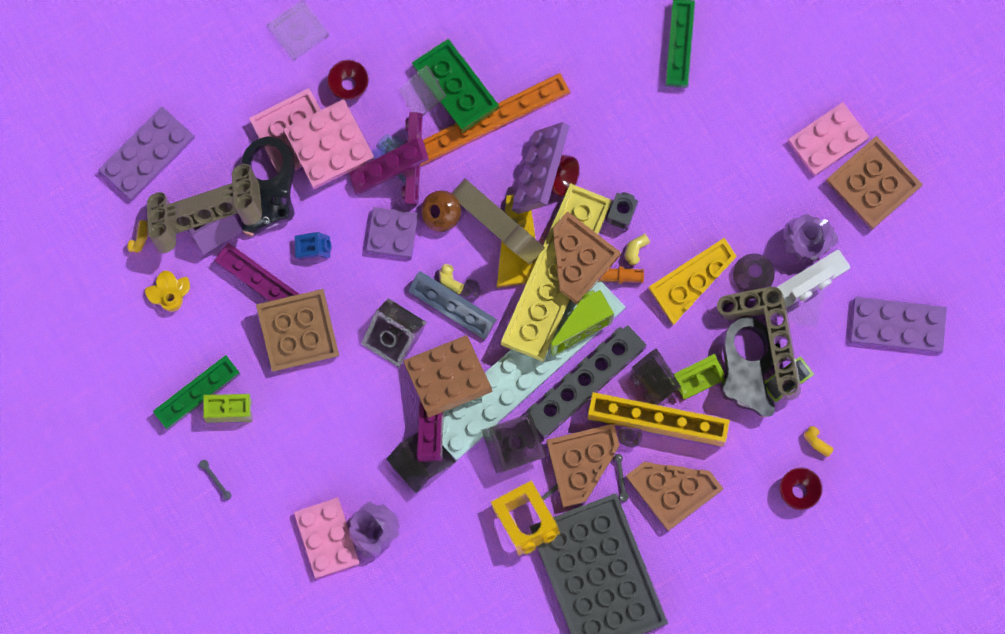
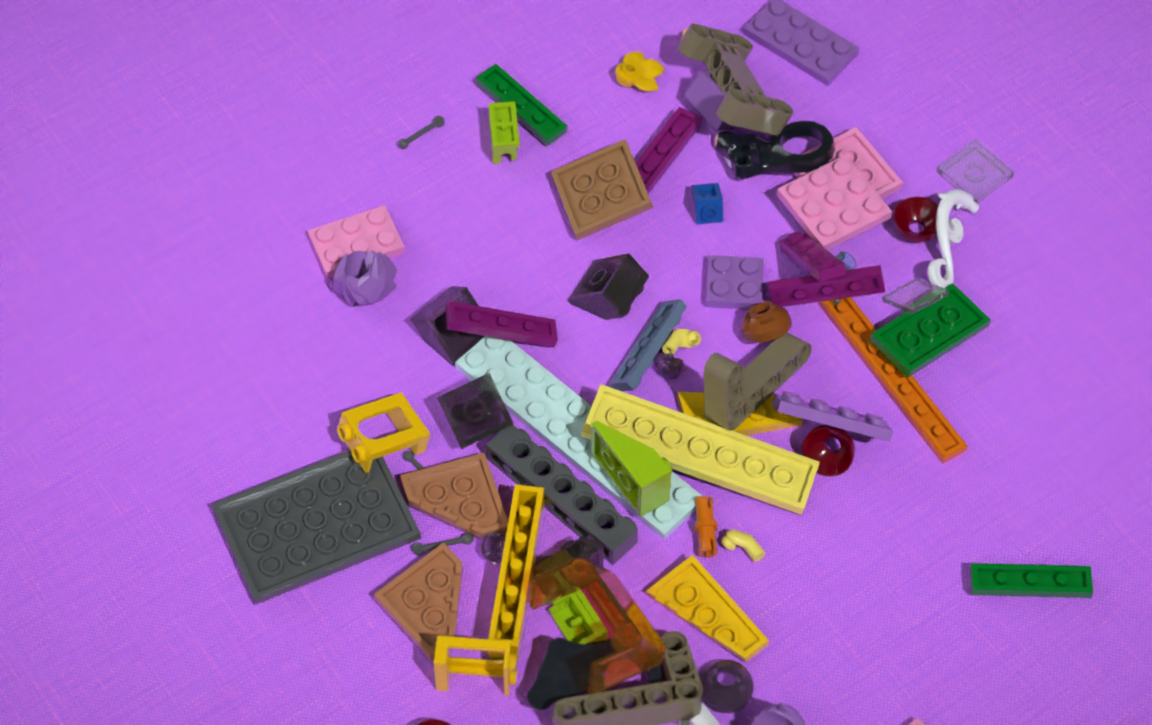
camera: 85 degrees right, 20 degrees down
nougat plate [403,335,493,418] -> none
nougat plate [553,211,621,305] -> none
dark grey brick [607,192,638,230] -> none
none -> yellow panel [434,635,517,696]
none -> clear orange windscreen [530,559,666,696]
none -> white plant [928,189,979,291]

